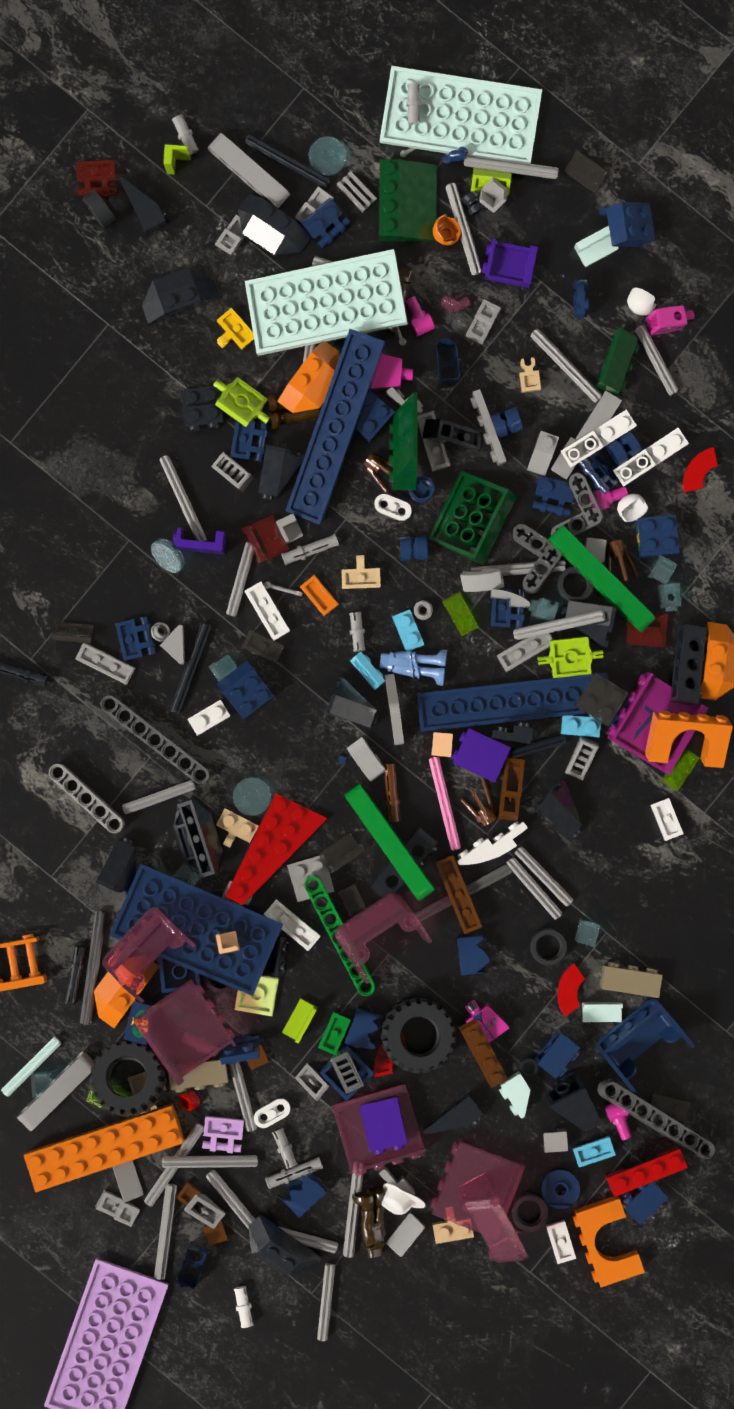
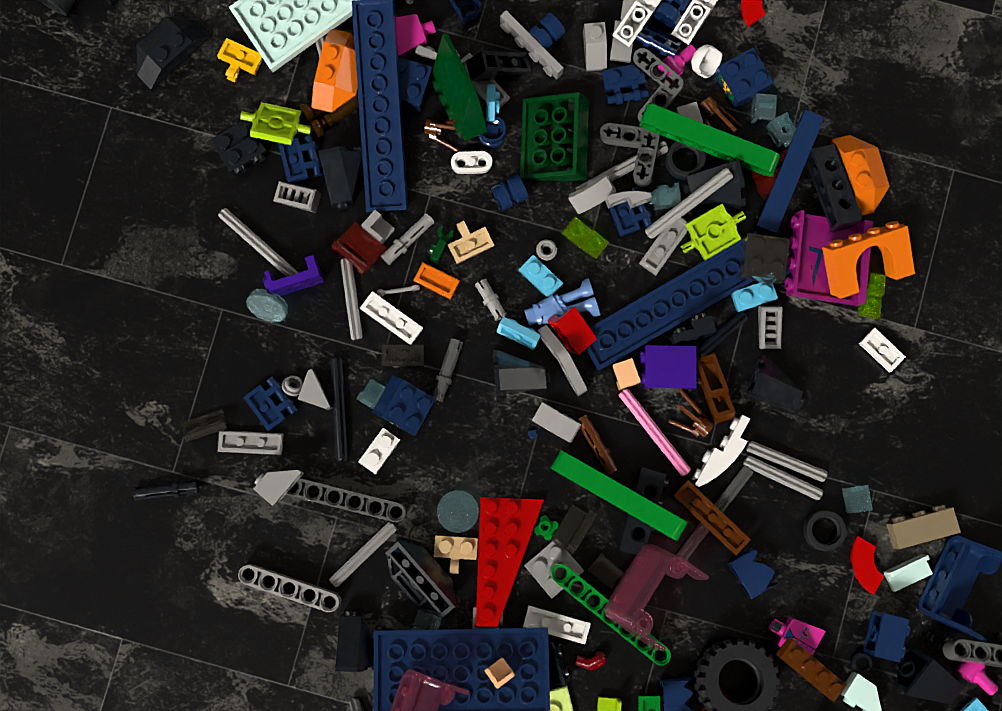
camera: 30 degrees left, 5 degrees down
none -> light grey slope [253,470,304,506]
none -> dark green plate [429,225,454,265]
none -> dark grey pin [432,338,463,402]
none -> medium azure plate [486,84,500,121]
none -> green plate [534,516,559,540]
none -> red panel [547,307,596,355]
none -> dark red arm [575,651,607,671]
none -> dark blue tile [756,109,824,233]

